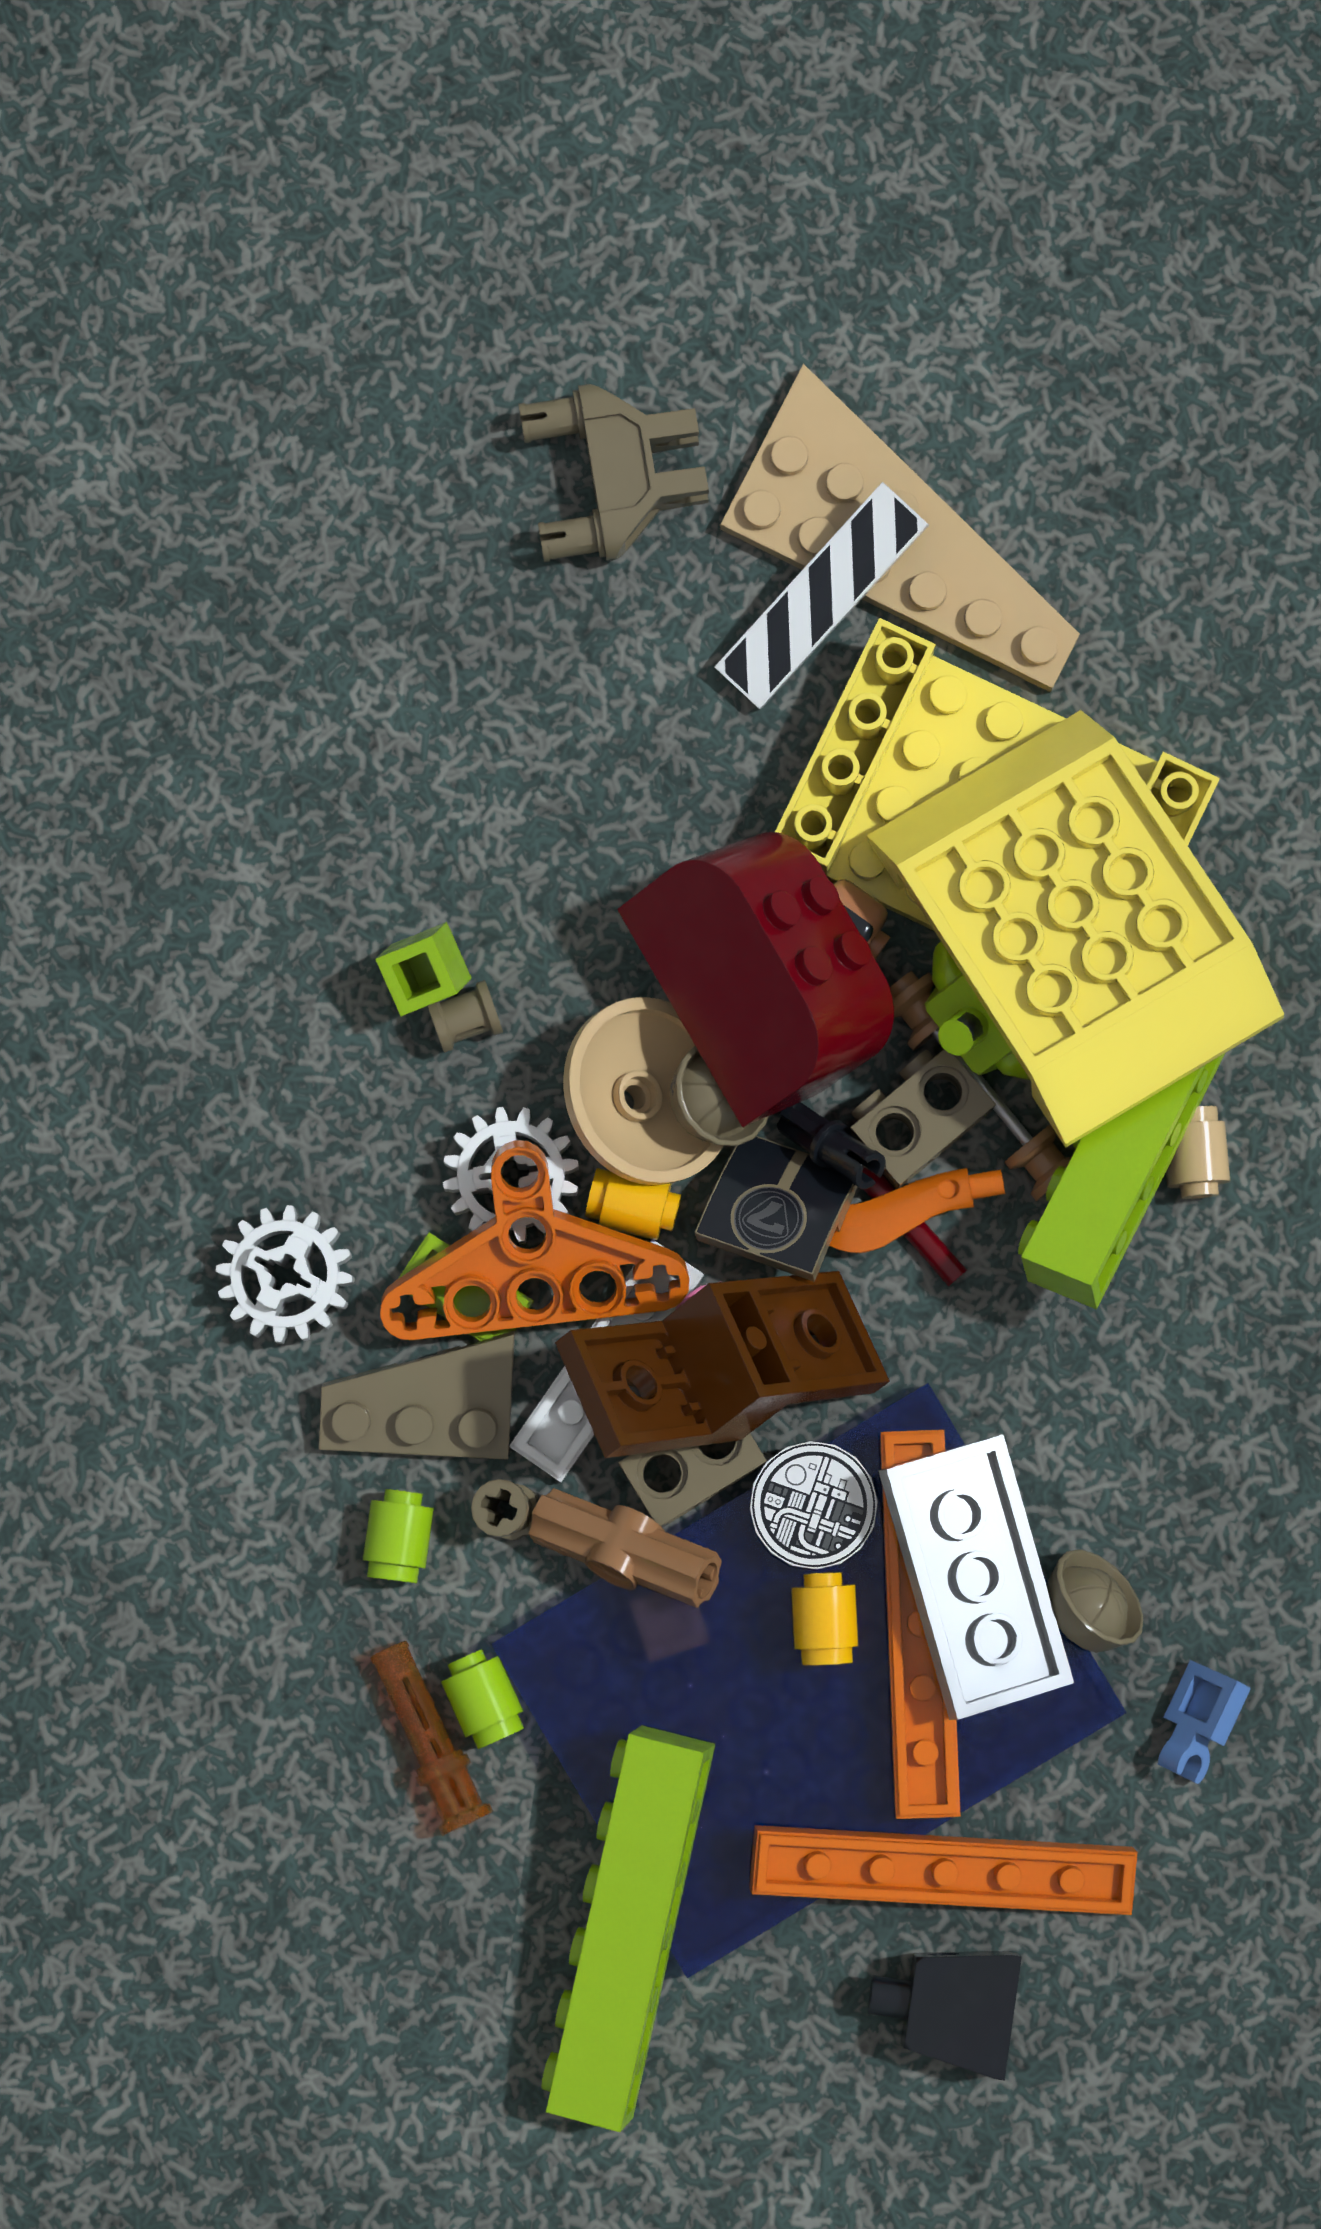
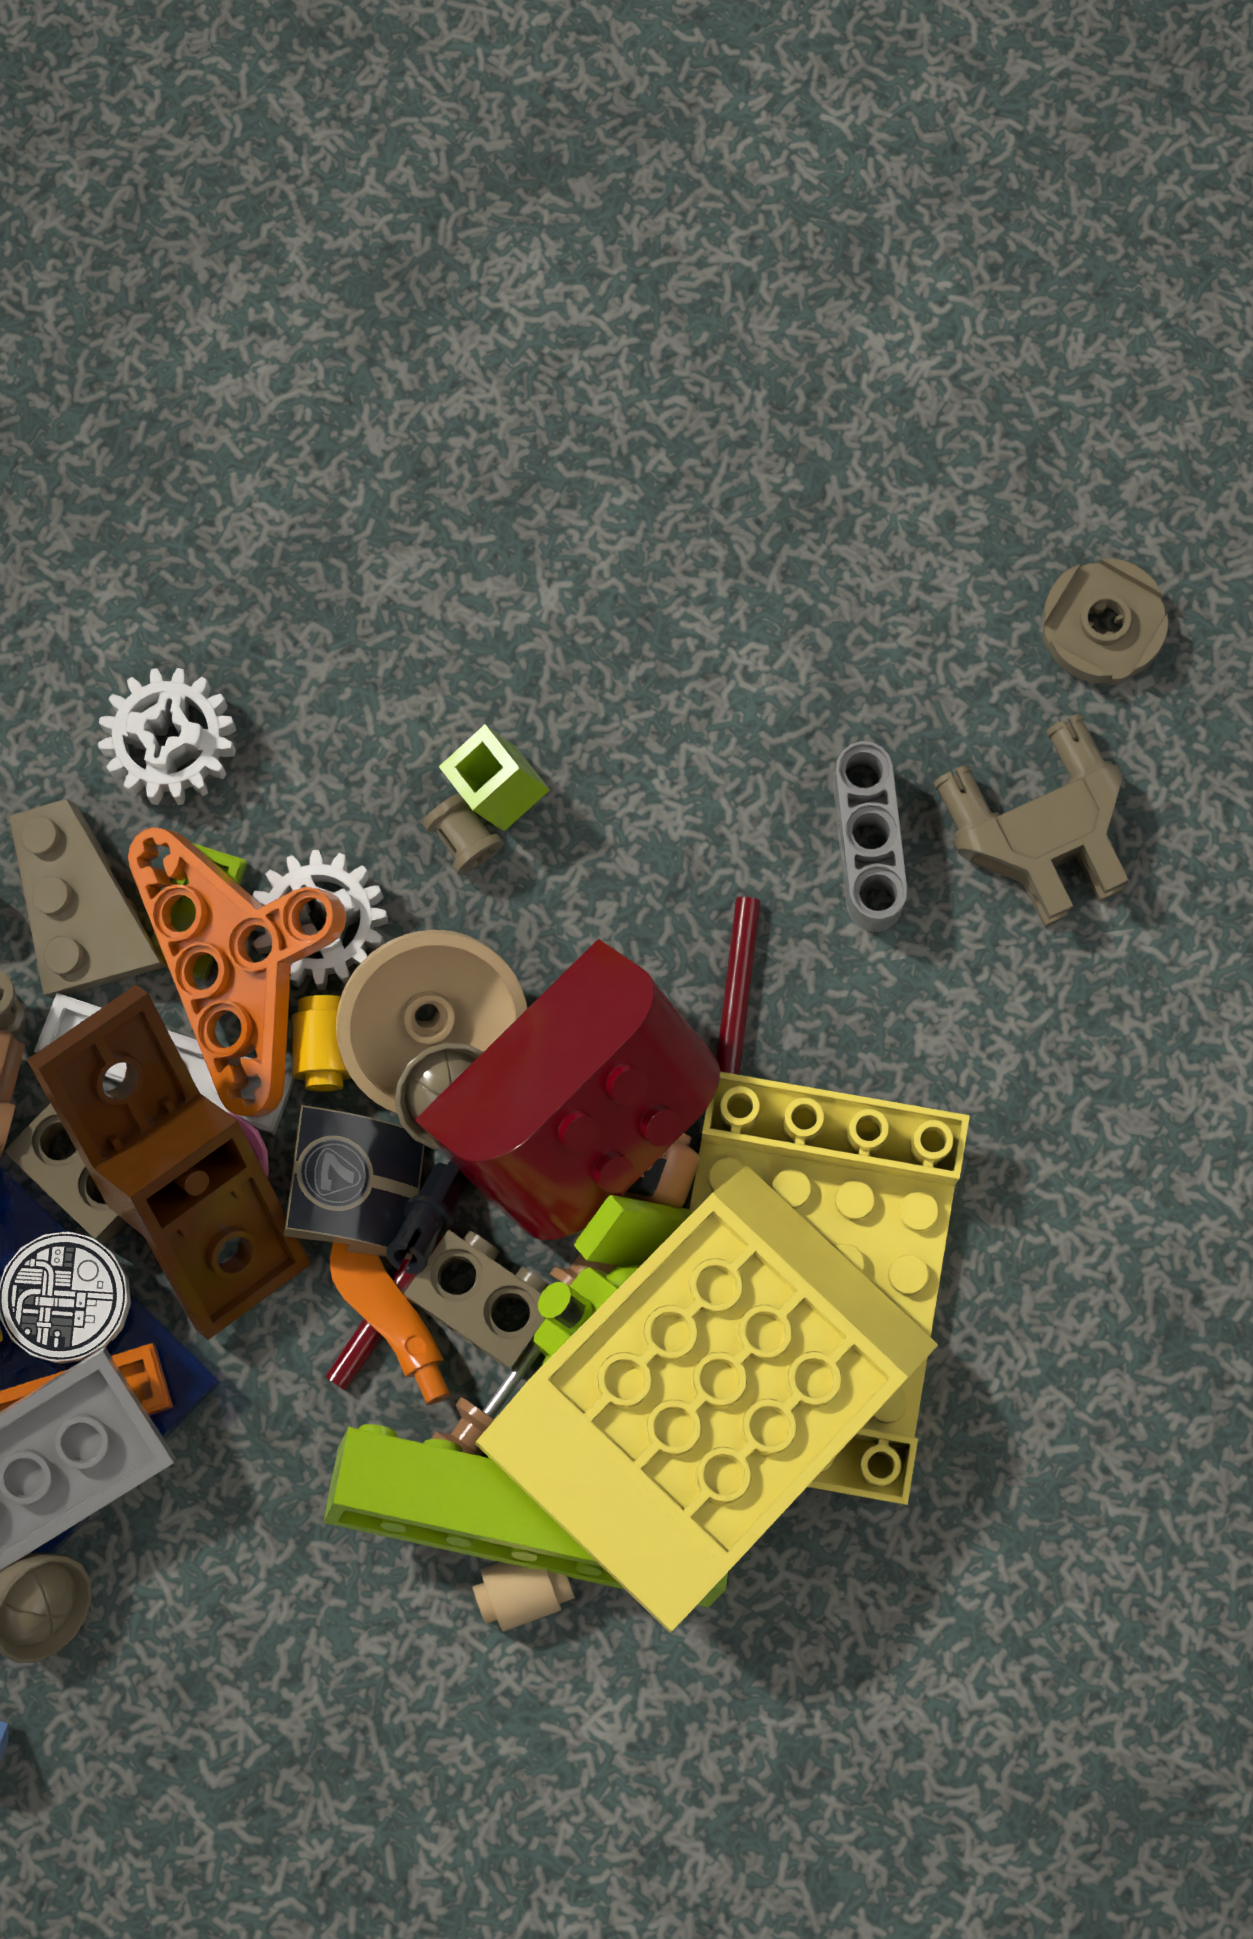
camera: 75 degrees right, 5 degrees down
tile [715,482,929,709] -> none
tan wing [720,364,1080,692] -> none
none -> lime tile [574,1195,692,1266]
none -> dark red bar [716,897,761,1075]
none -> light grey beam [833,741,907,932]
none -> dark tan plate [1042,558,1168,685]

